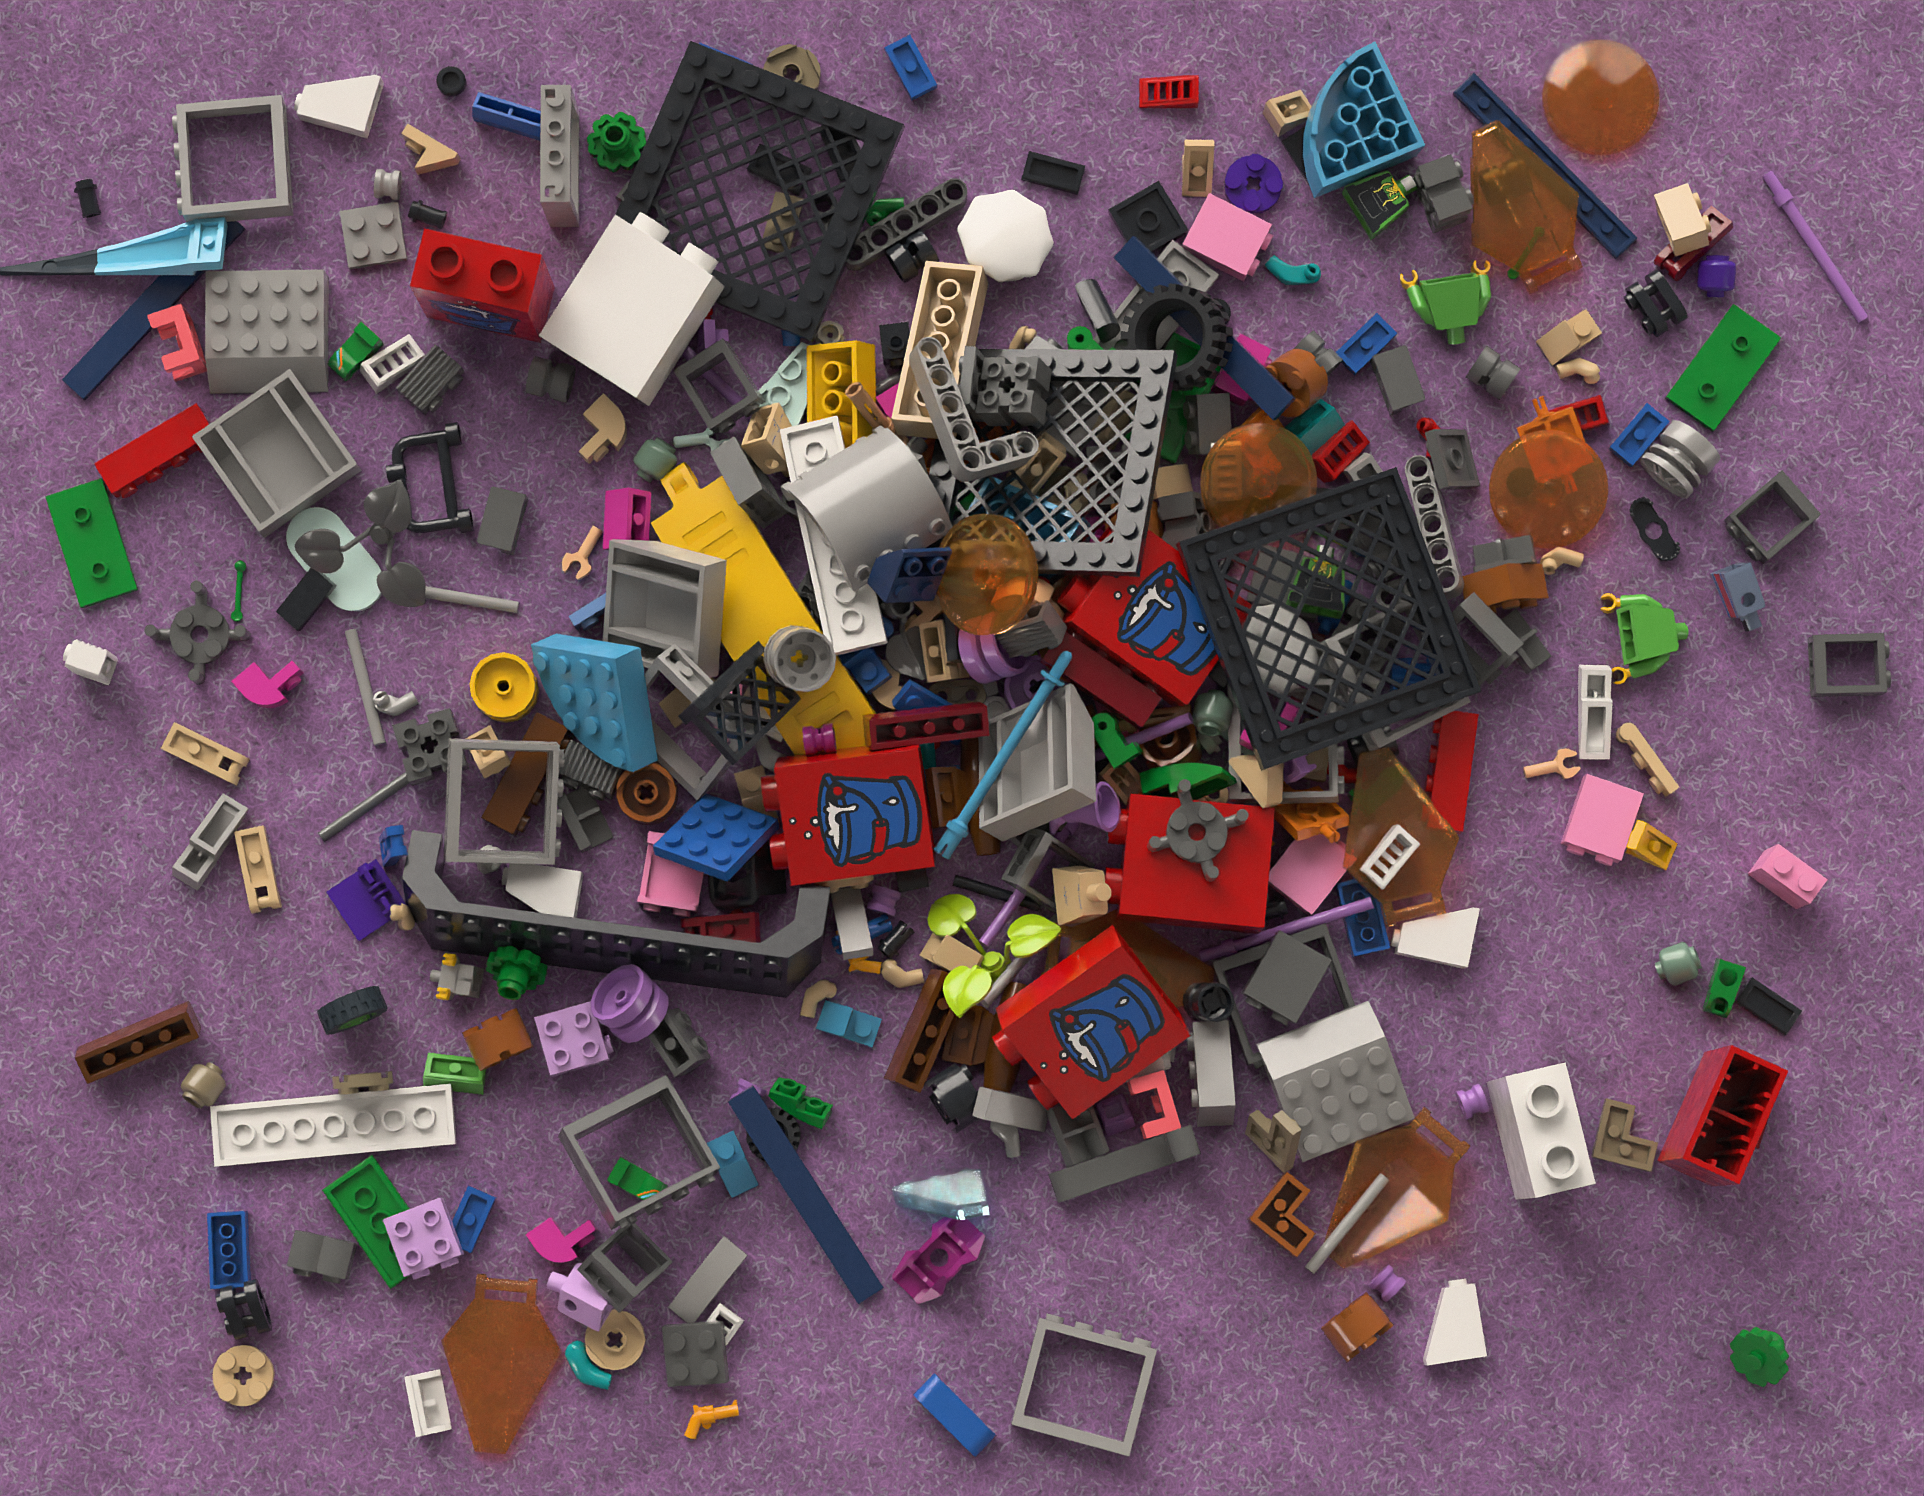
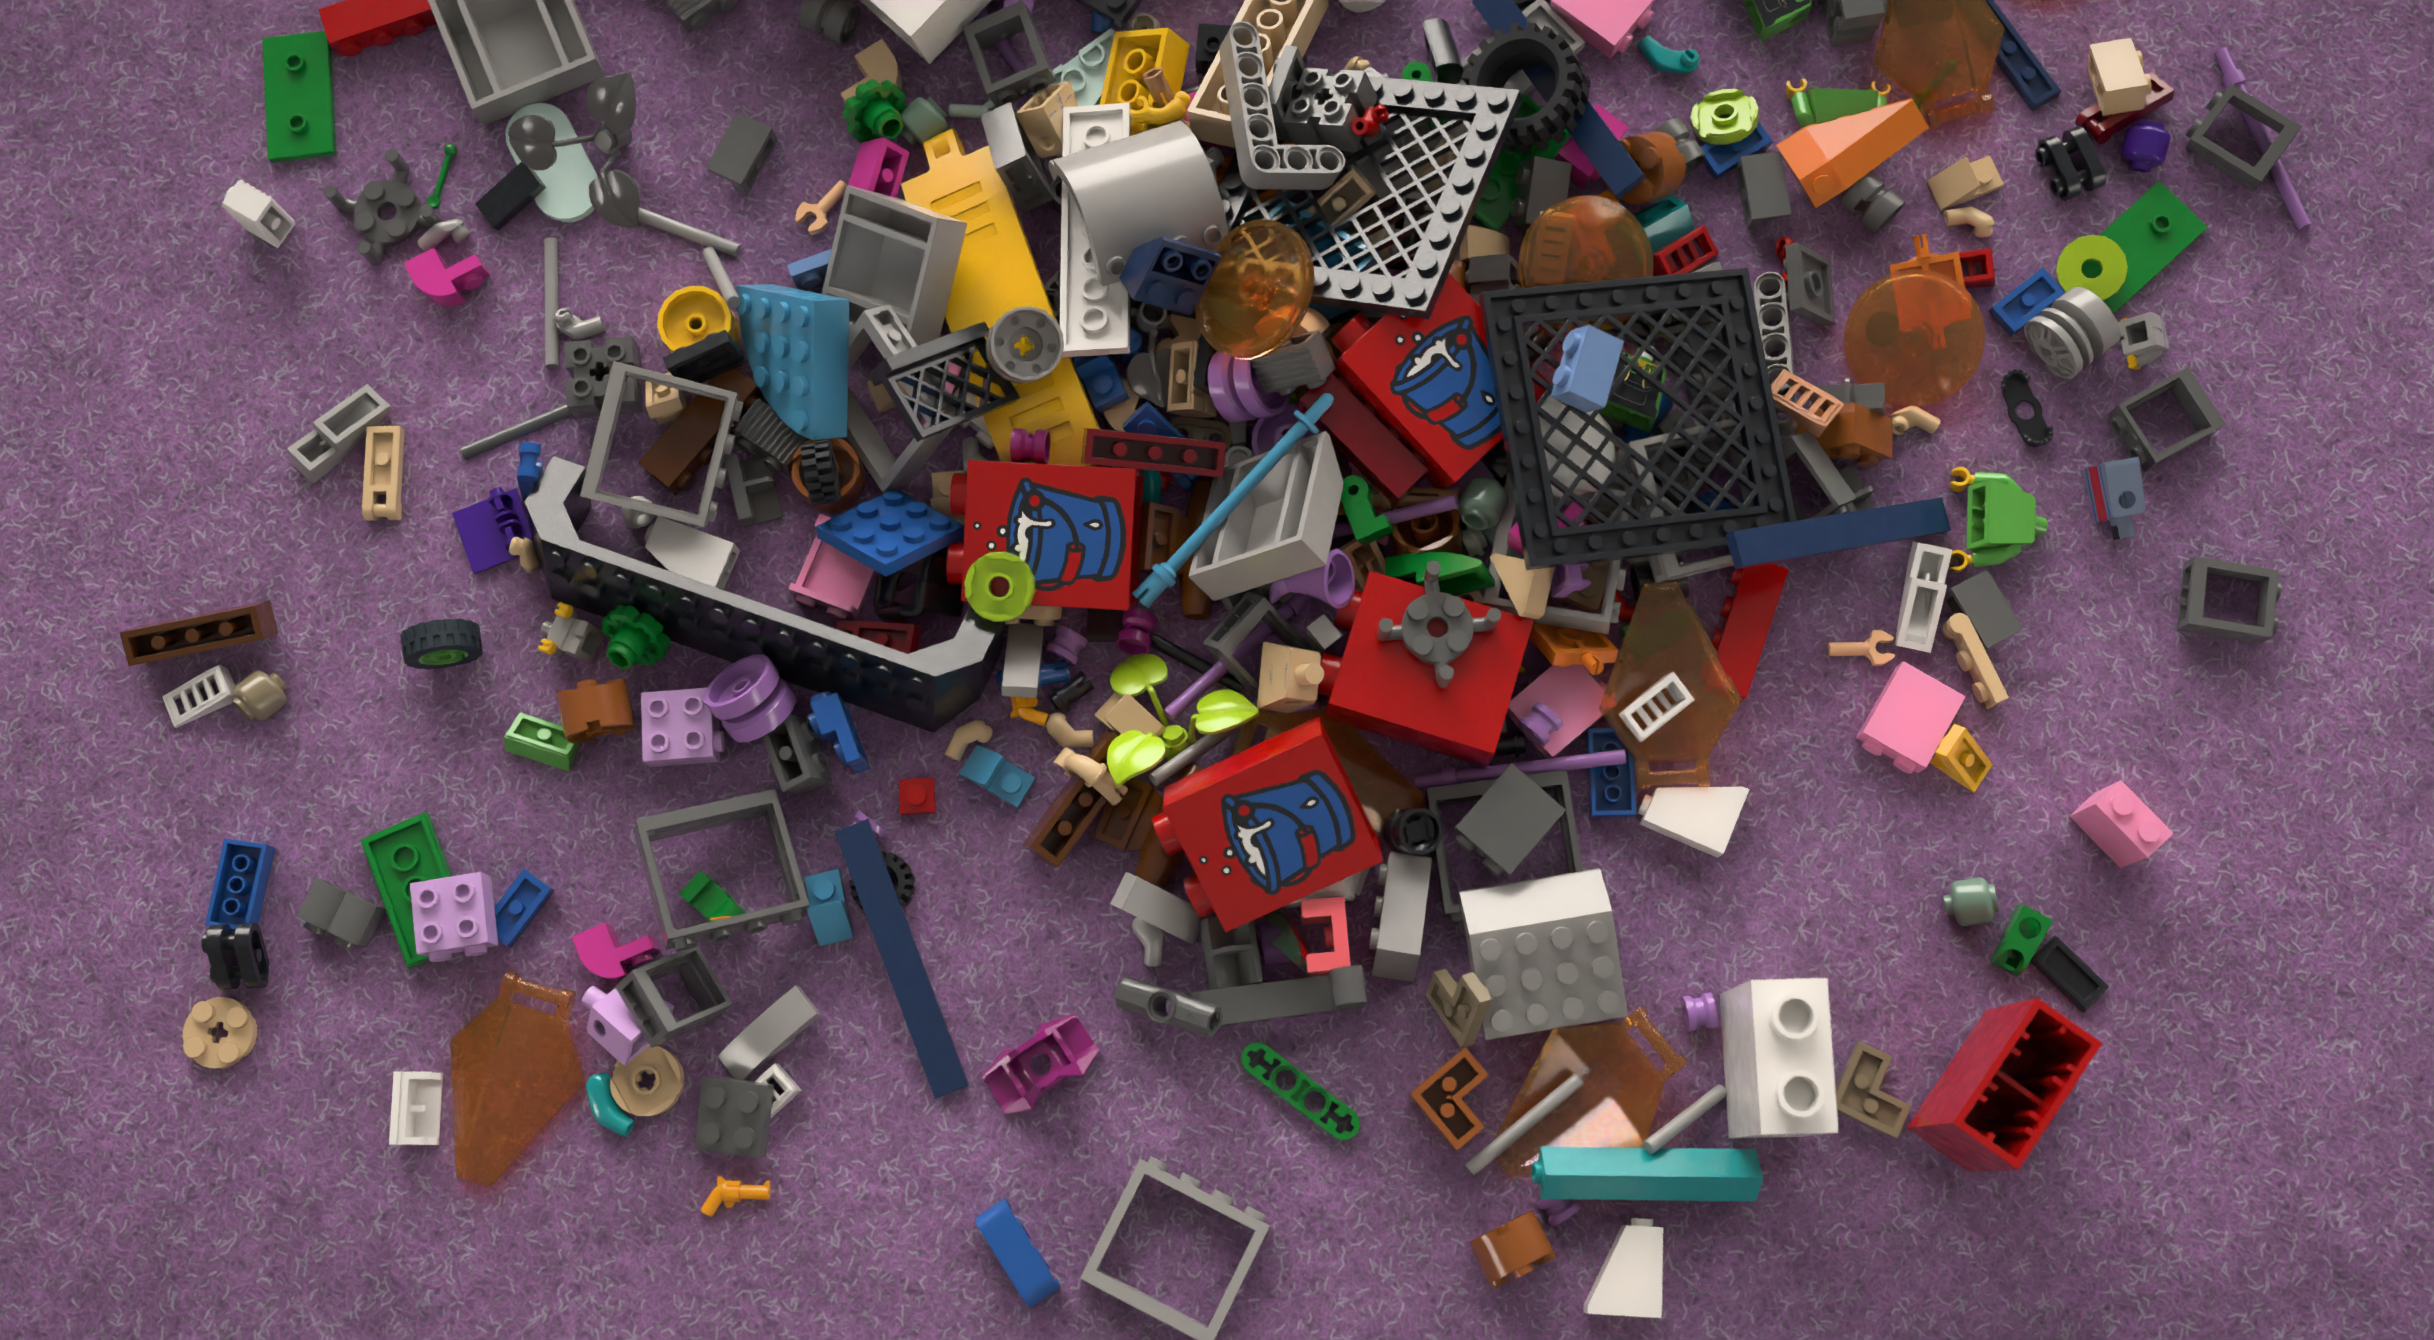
camera: 20 degrees right, 5 degrees down
tan plate [161,722,250,786] -> none
white plate [210,1084,457,1167] -> none
dark tan plate [332,1071,393,1095] -> none
black bar [386,422,474,533] -> none
green slope [768,1077,833,1129] -> none
clear light blue slope [892,1169,989,1220] -> none
black brick [924,1063,980,1134] -> none
none -> white slope [162,665,235,728]
none -> light grey arm [418,219,470,251]
none -> black plate [663,330,747,383]
none -> light grey bar [702,247,740,308]
none -> black tyre [801,440,842,506]
none -> blue plate [808,691,870,774]
none -> green plant [842,79,908,143]
none -> red plate [899,777,936,815]
none -> lime tile [964,552,1036,622]
none -> tan piece [1053,747,1128,805]
none -> dark grey piece [1114,977,1223,1037]
none -> magenta wheel [1116,608,1157,655]
none -> yellow piece [1129,91,1191,125]
none -> green beam [1241,1042,1360,1140]
none -> slope [1264,909,1312,976]
none -> light grey piece [1306,614,1342,652]
none -> red arm [1351,104,1389,137]
none -> medium lavender wheel [1518,701,1563,746]
none -> teal brick [1531,1146,1763,1201]
none -> medium blue brick [1551,325,1624,413]
none -> light grey bar [1643,1084,1727,1154]
none -> lime tile [1691,89,1759,145]
none -> dark blue tile [1726,497,1951,569]
none -> nougat slope [1771,369,1845,438]
none -> orange wedge [1776,98,1929,208]
none -> dark grey panel [1944,570,2022,651]
none -> lime tile [2055,235,2128,301]
none -> light grey piece [2118,312,2169,370]
none -> dark grey window [2185,84,2302,192]

